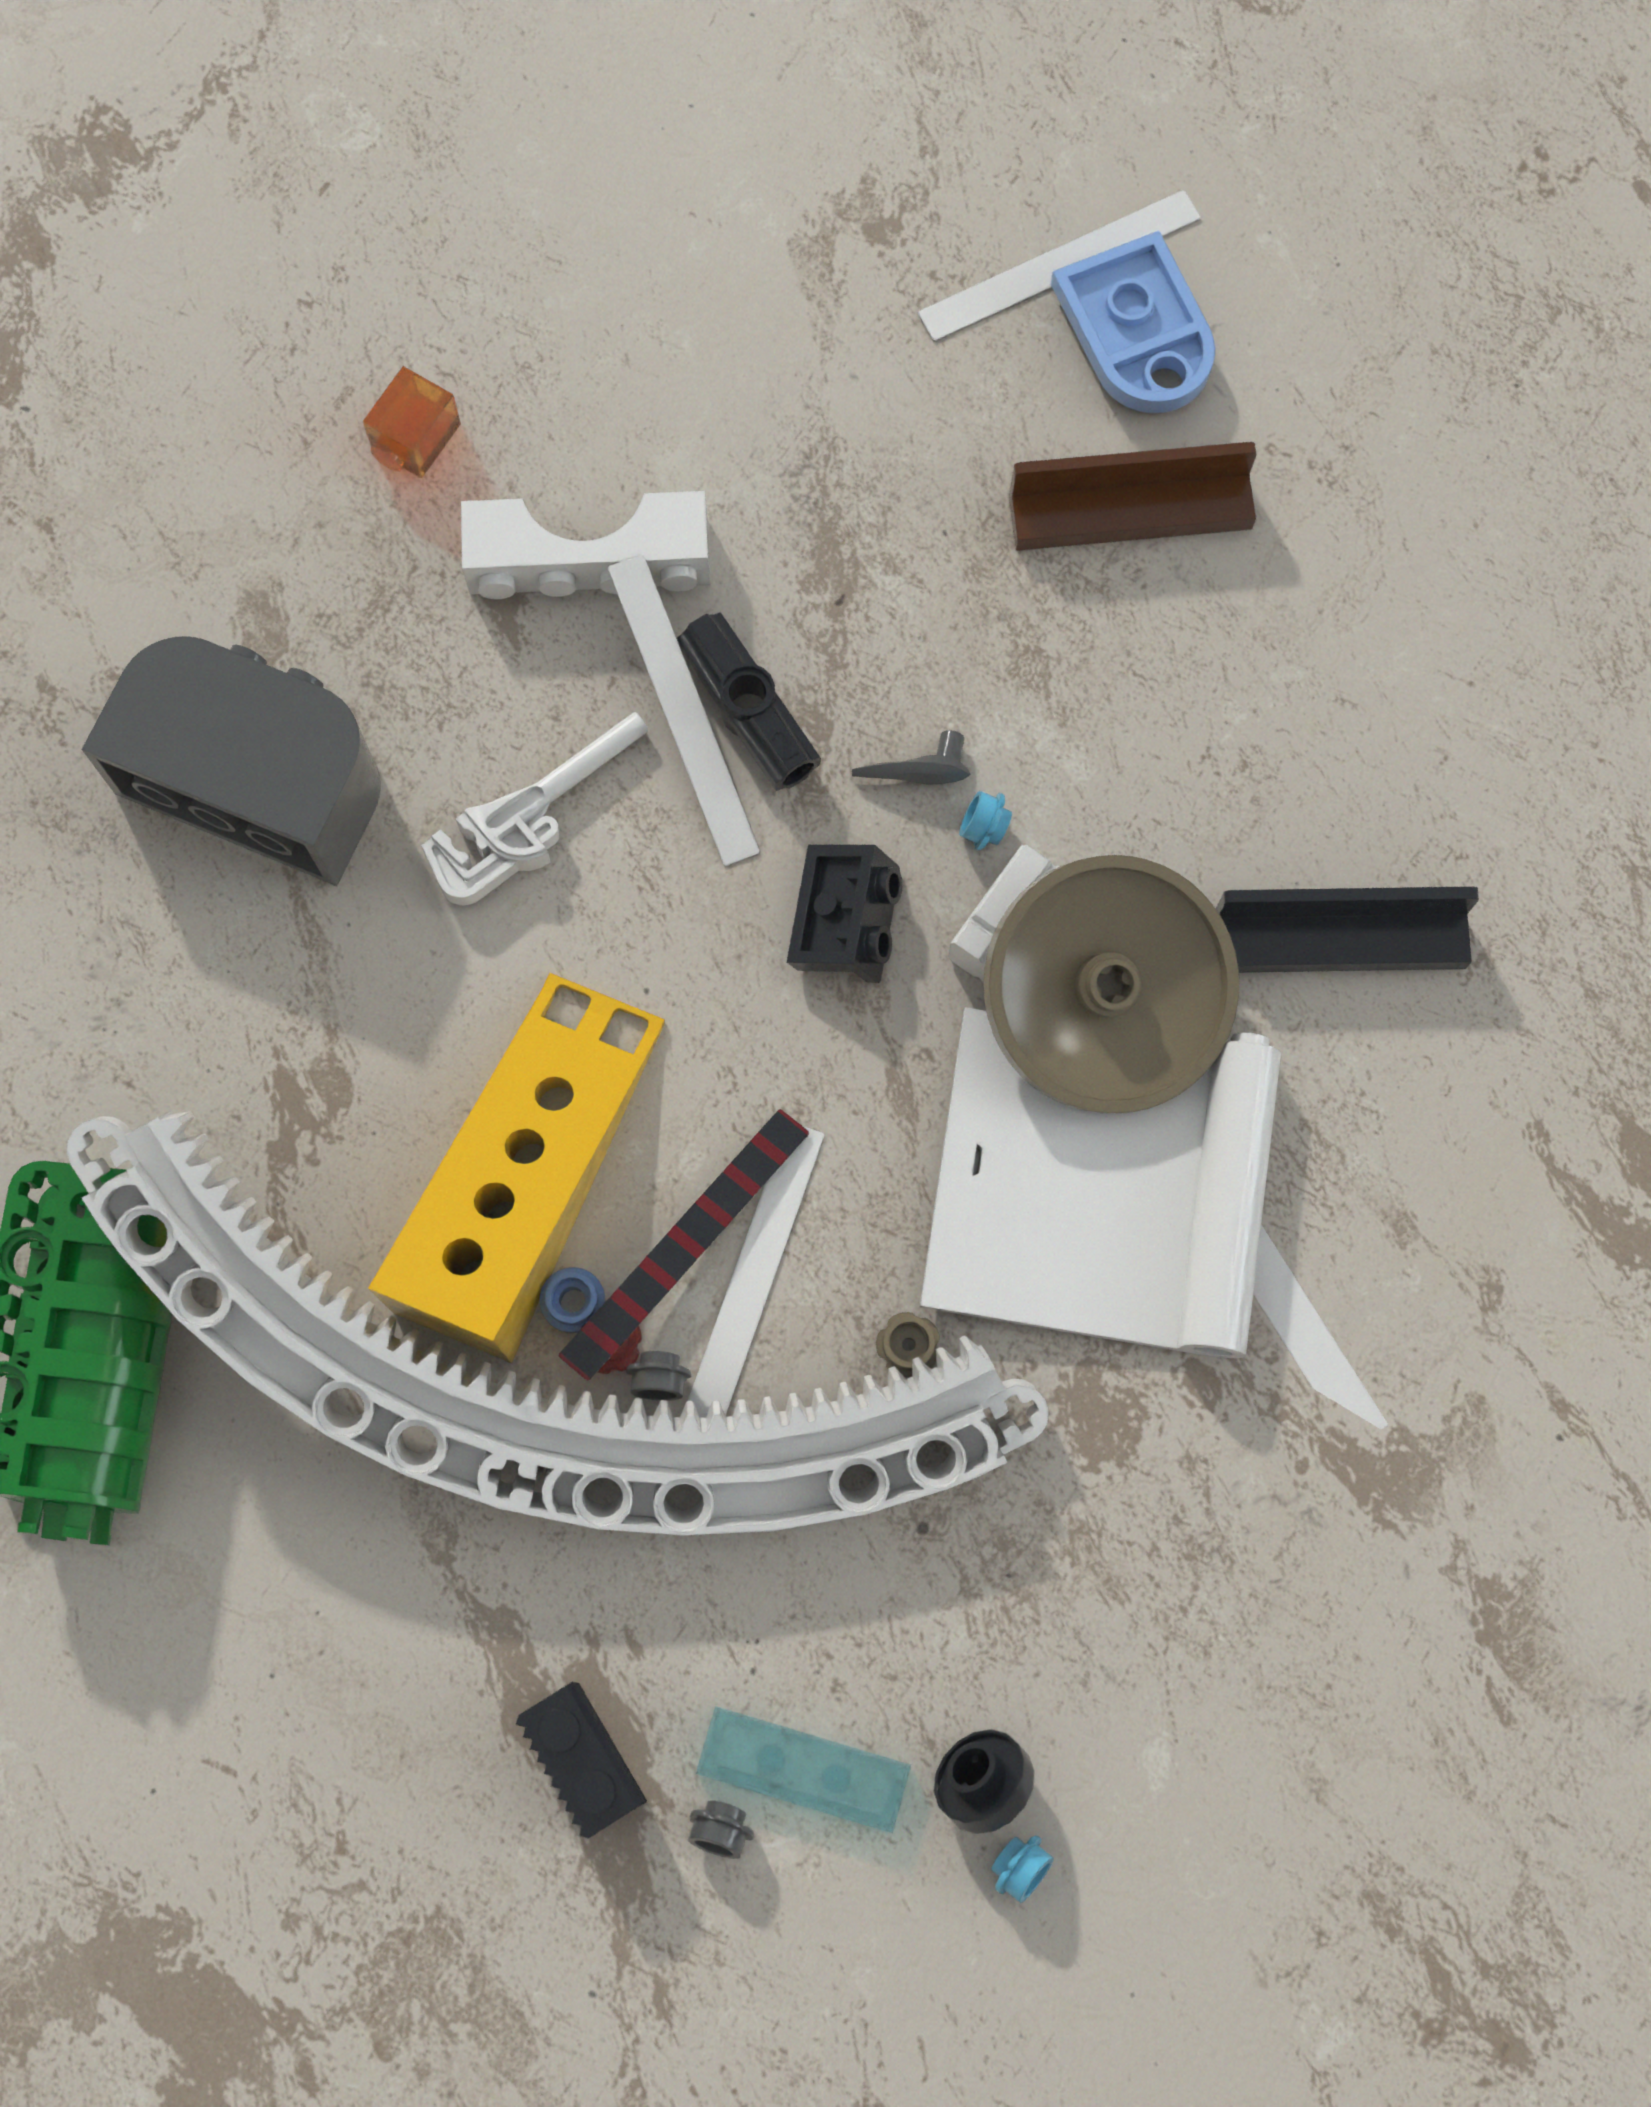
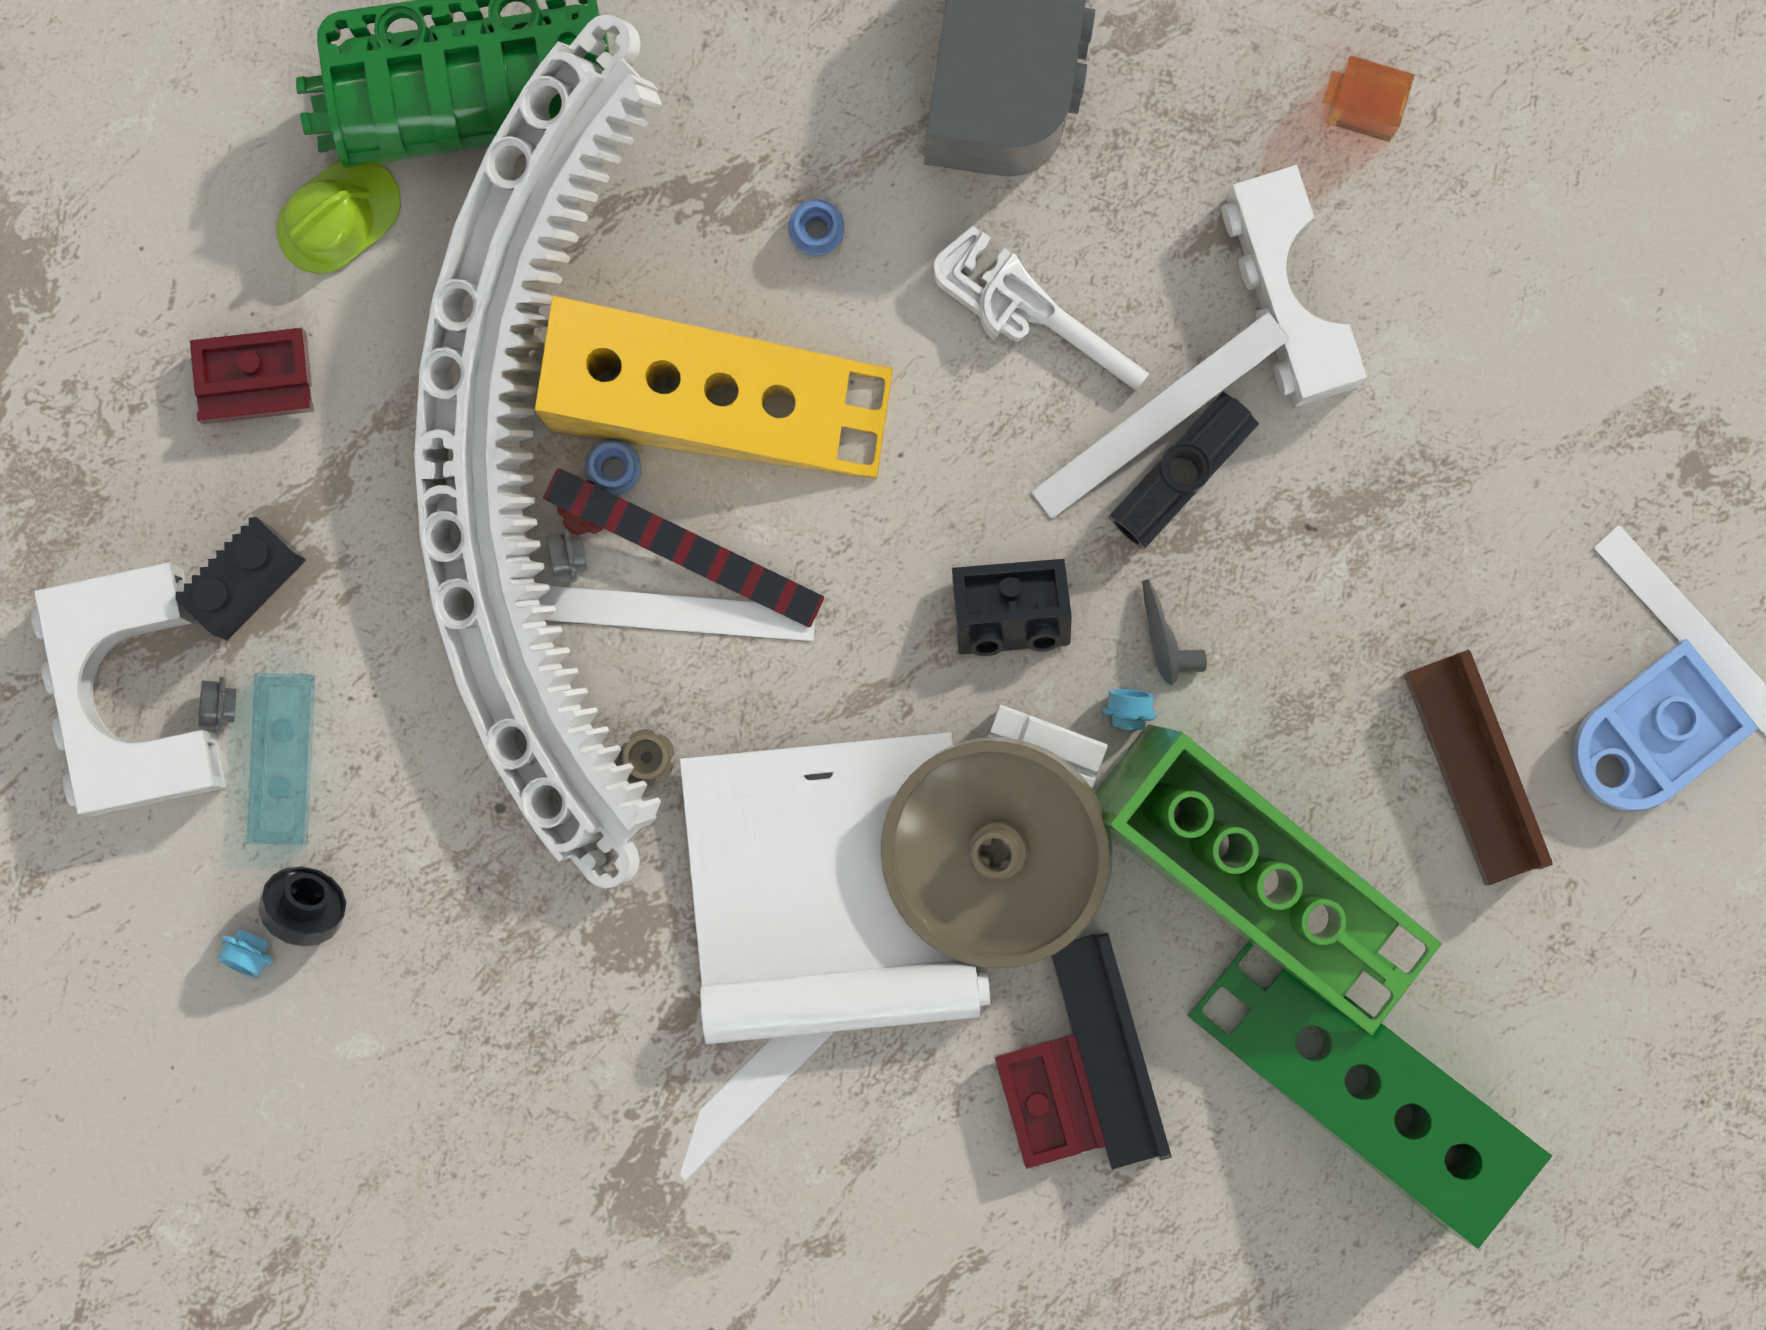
camera: 75 degrees right, 10 degrees up
none -> white arch [31,562,226,816]
none -> dark red plate [190,328,314,424]
none -> lime piece [276,161,401,274]
none -> medium blue plate [788,199,844,256]
none -> dark red plate [994,1034,1106,1169]
none -> bright green piece [1095,724,1442,1035]
none -> green piece [1188,942,1552,1249]

